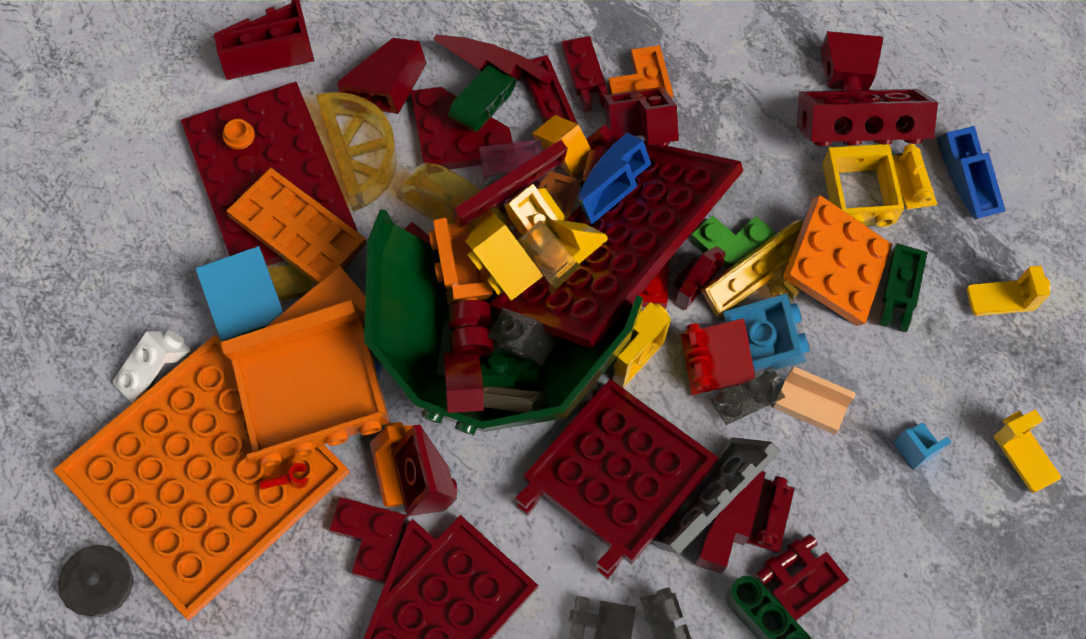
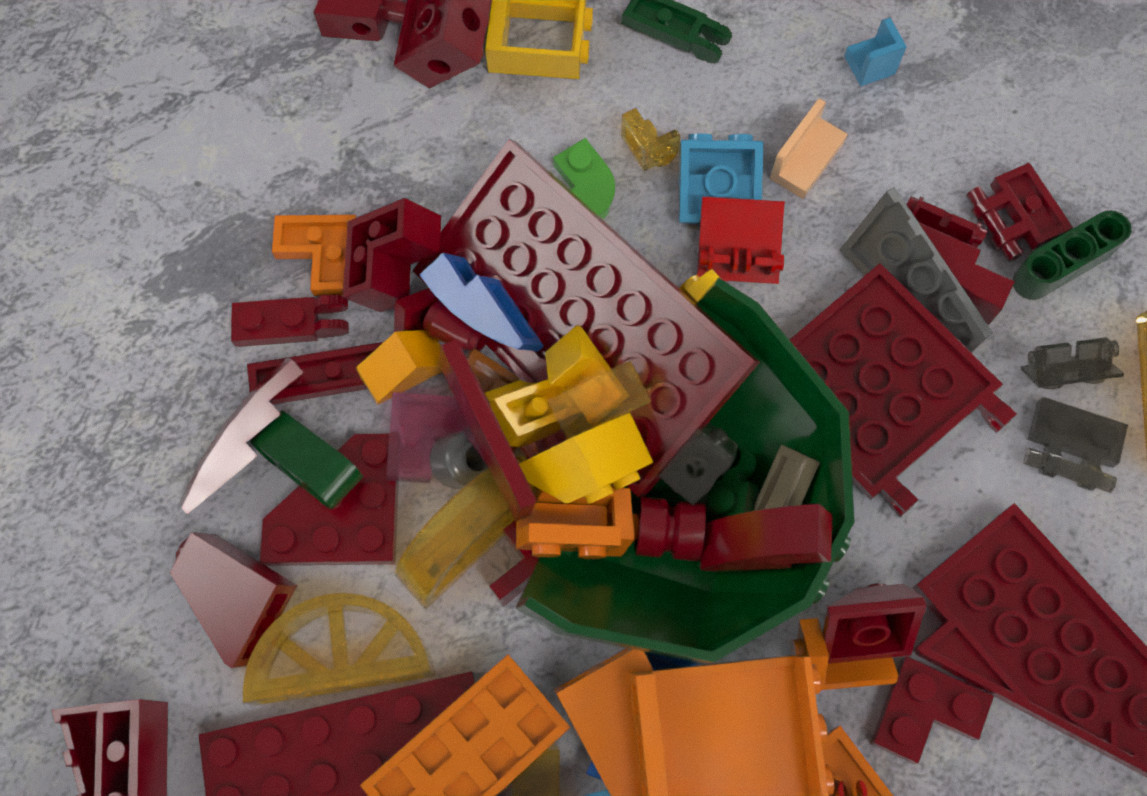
camera: 75 degrees left, 5 degrees up
dark red plate [674,246,726,310] -> none
yellow tile [700,220,803,316] -> none
clear smoke hinge [710,370,785,425] -> none
orange plate [782,195,893,326] -> none

